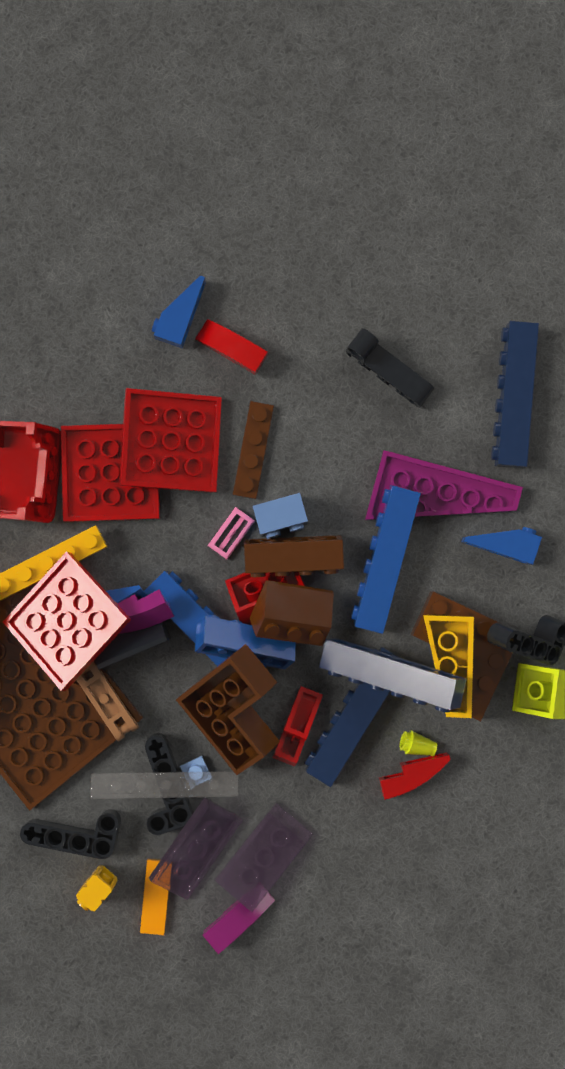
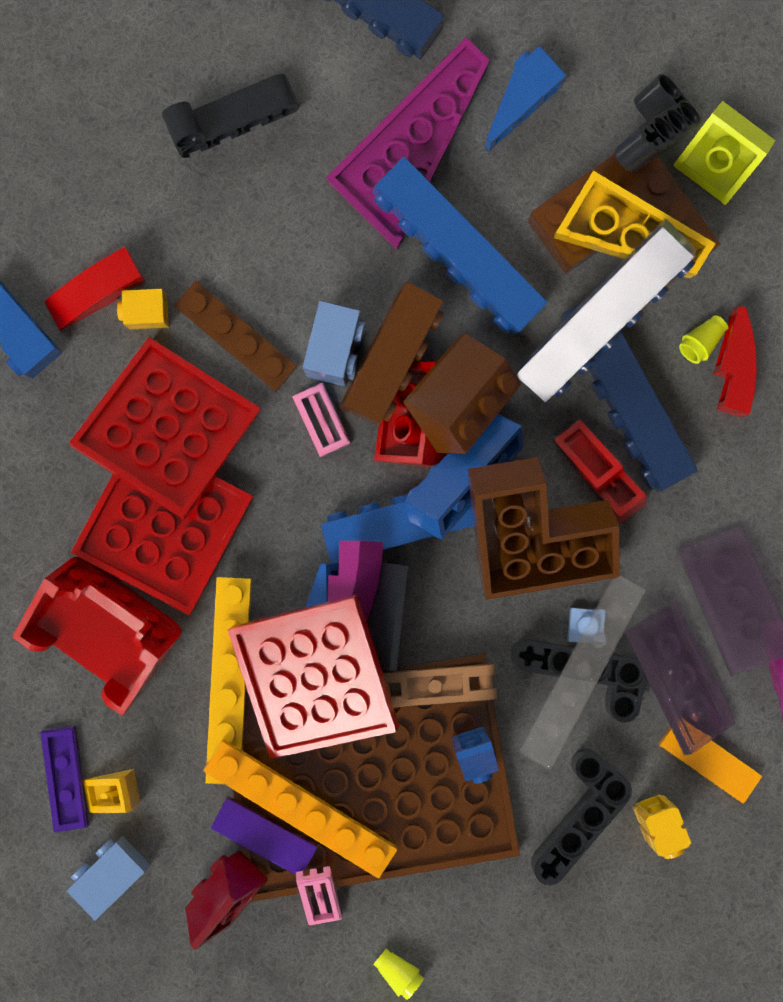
camera: 60 degrees left, 0 degrees up
none -> yellow brick [117,289,169,330]
none -> blue slope [451,726,499,784]

